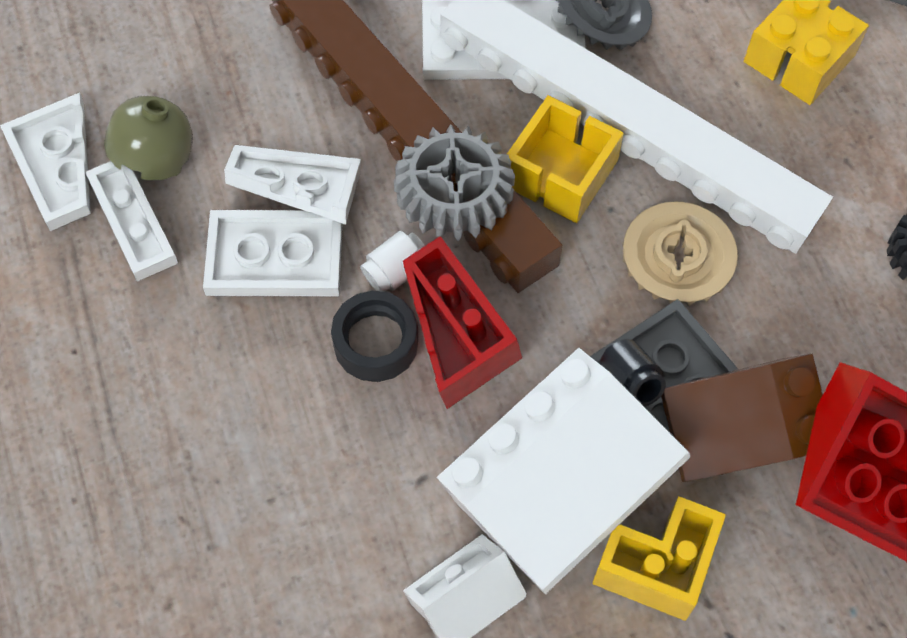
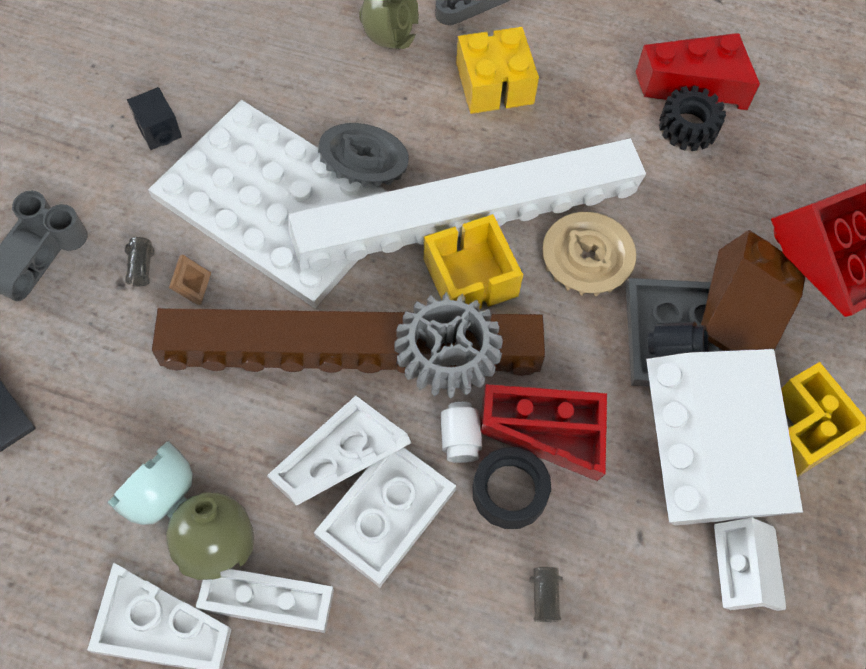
camera: 55 degrees left, 0 degrees up
none -> light aqua cylinder [107,441,193,525]
none -> clear smoke pin [529,567,563,622]

